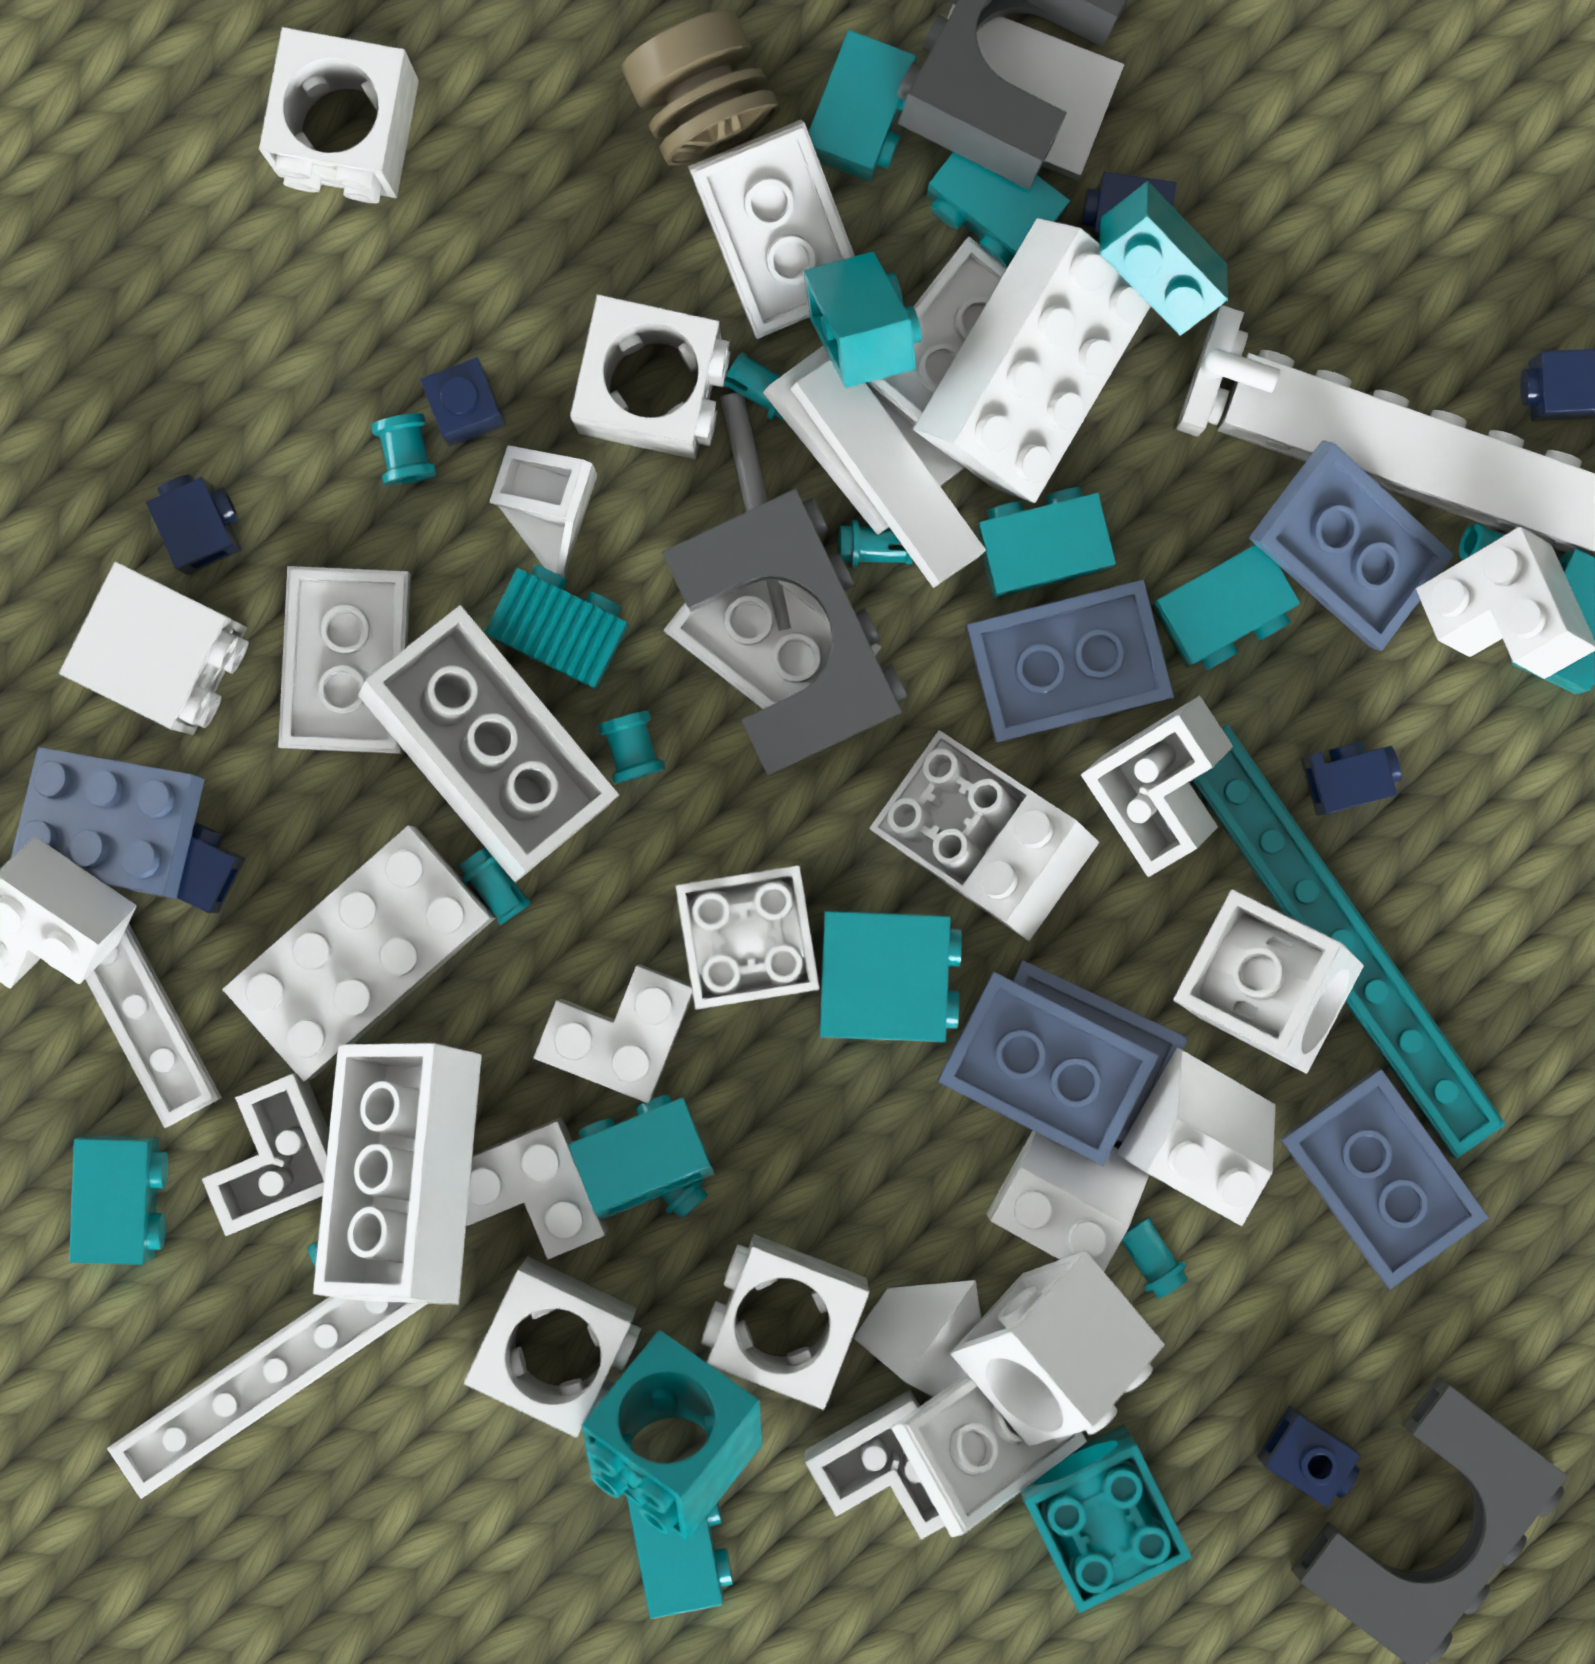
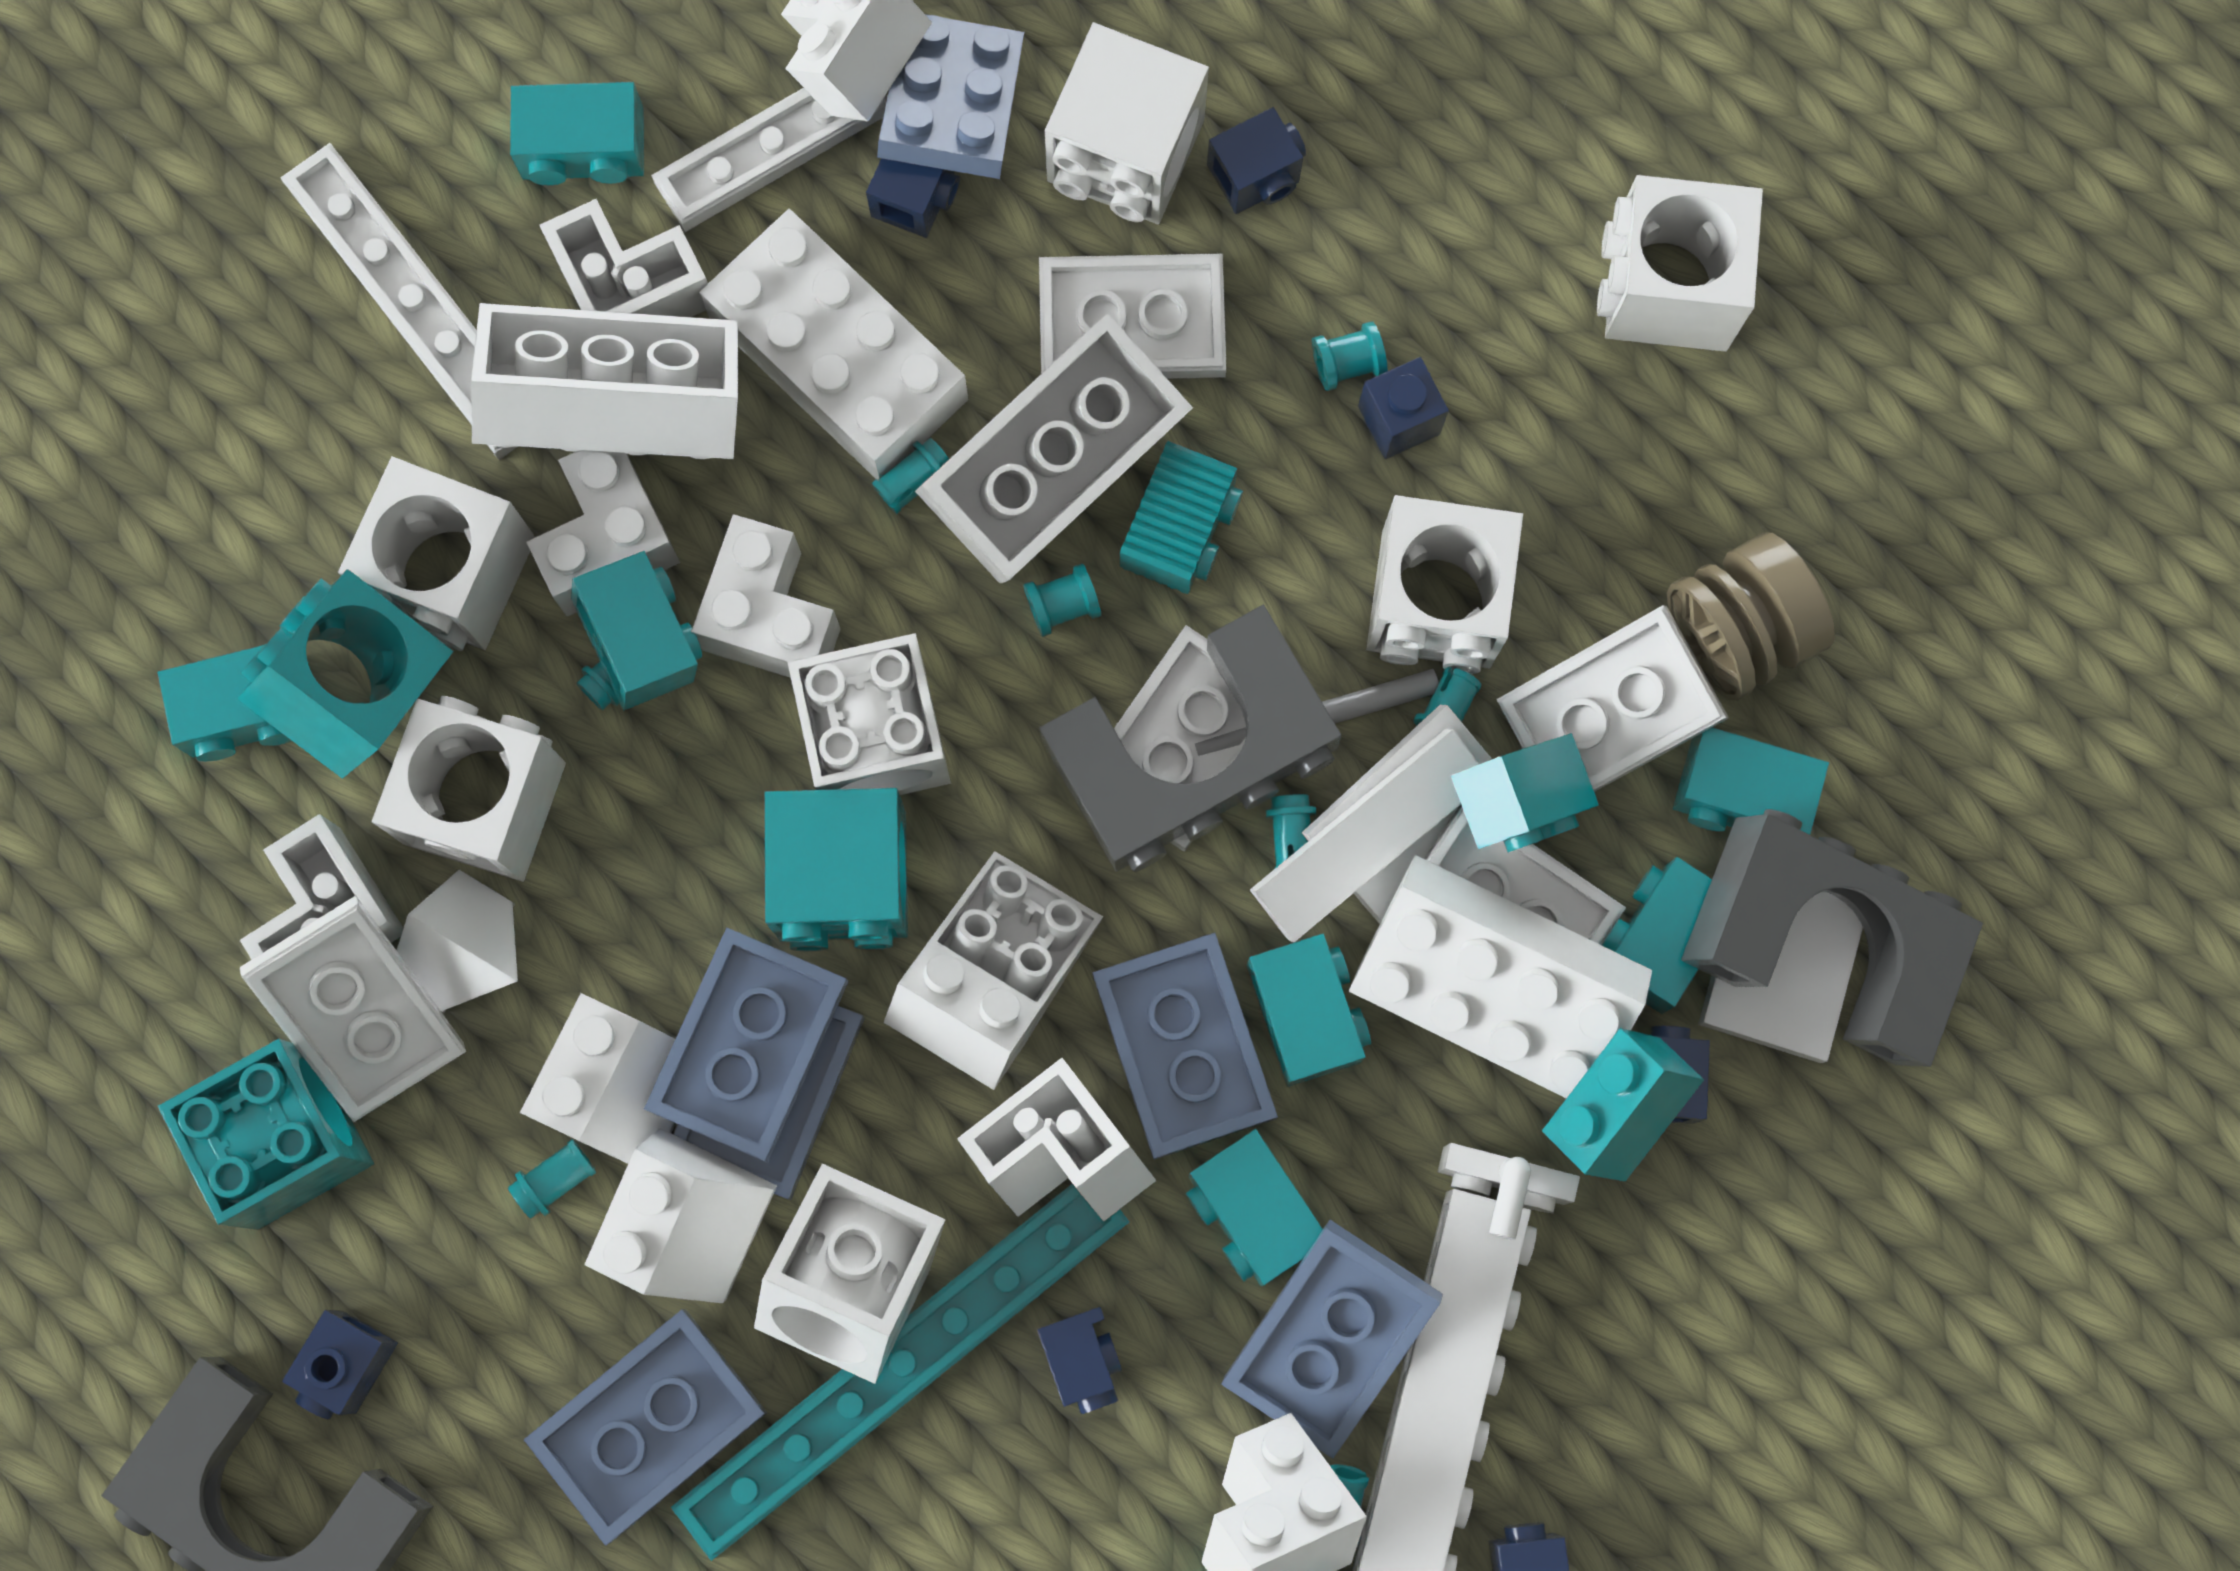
camera: 85 degrees right, 10 degrees down
white slope [489,445,597,578] -> none
white brick [950,1250,1165,1446] -> none

